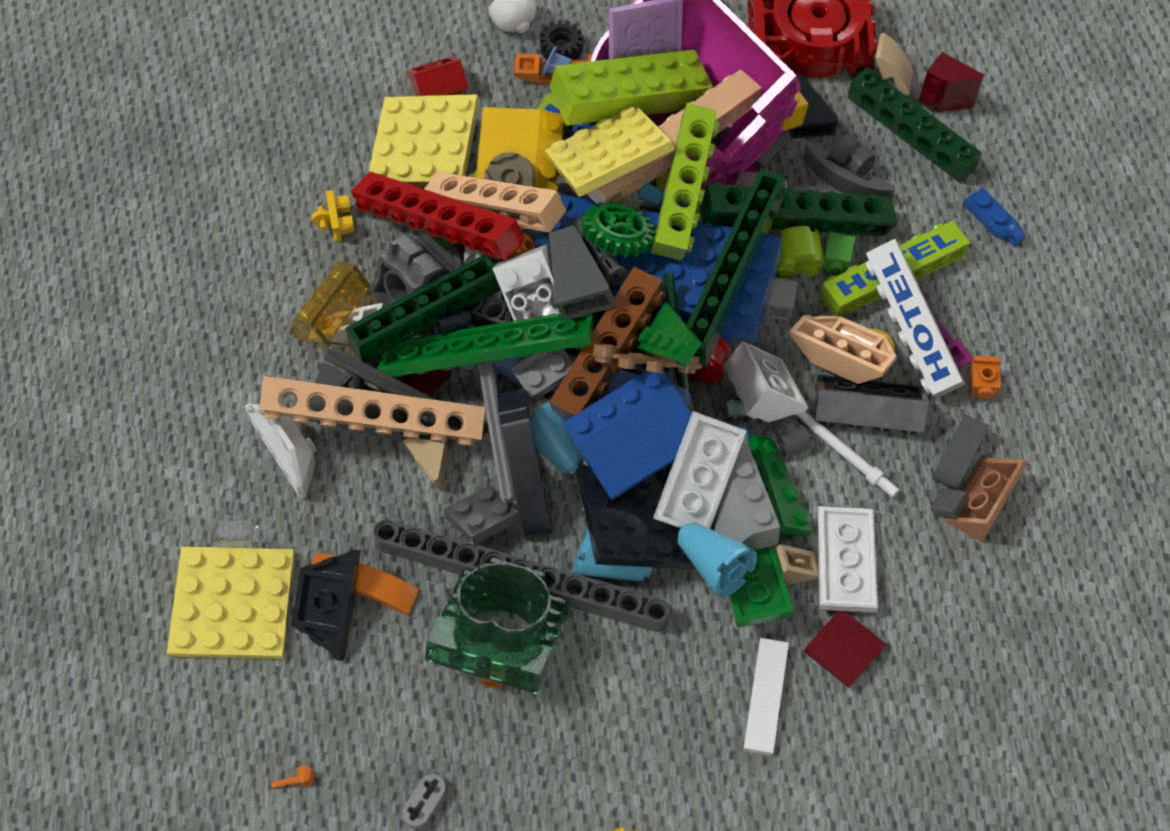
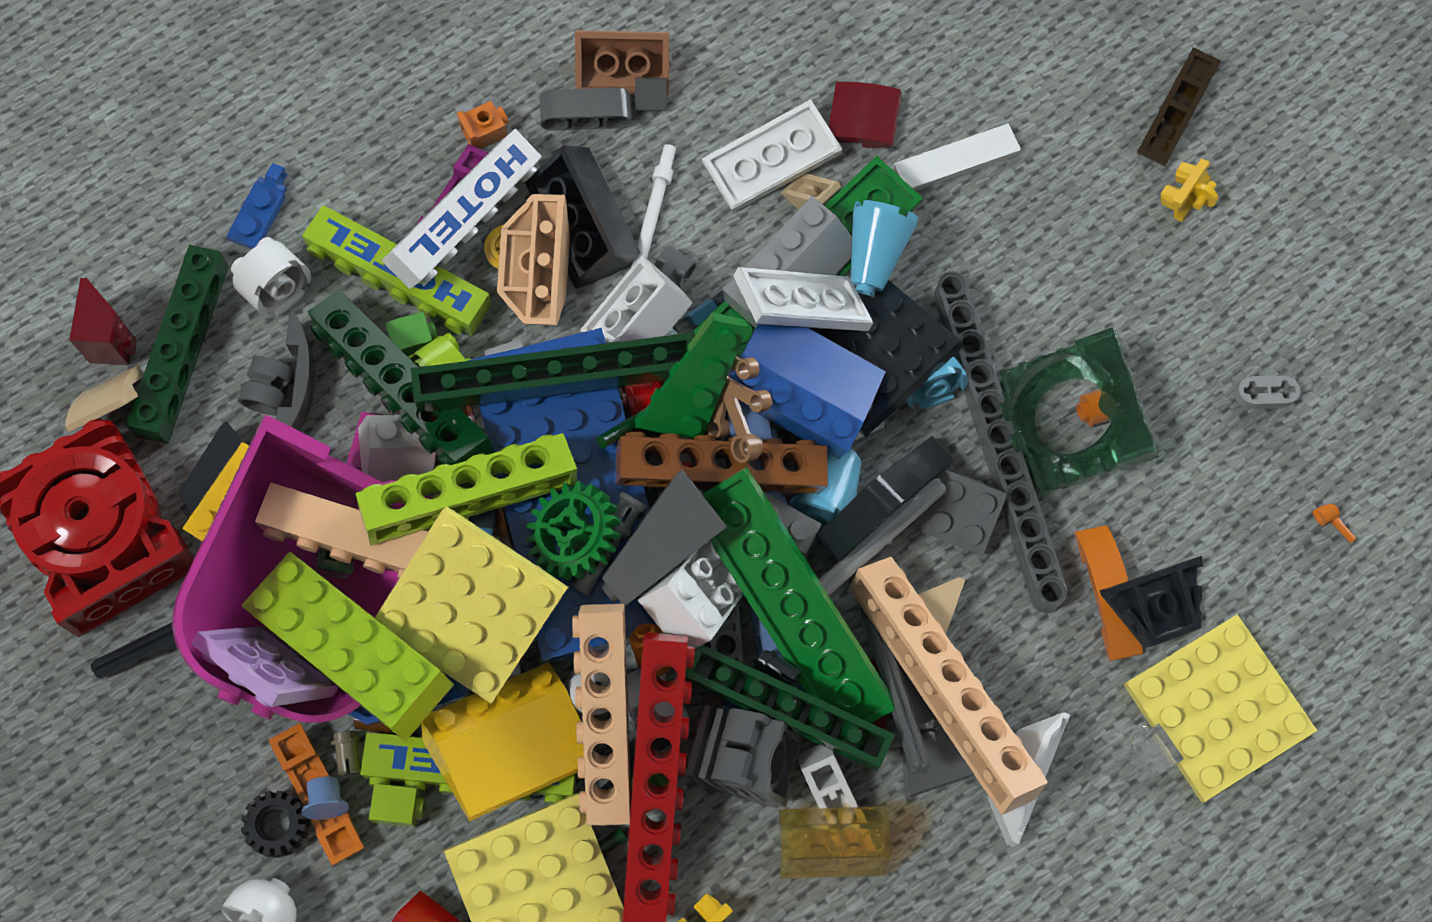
camera: 125 degrees left, 10 degrees up
dark tan tile [484,152,536,187] -> none
green wing [747,434,814,537] -> none
none -> white brick [231,237,311,316]
none -> lime brick [369,784,426,828]

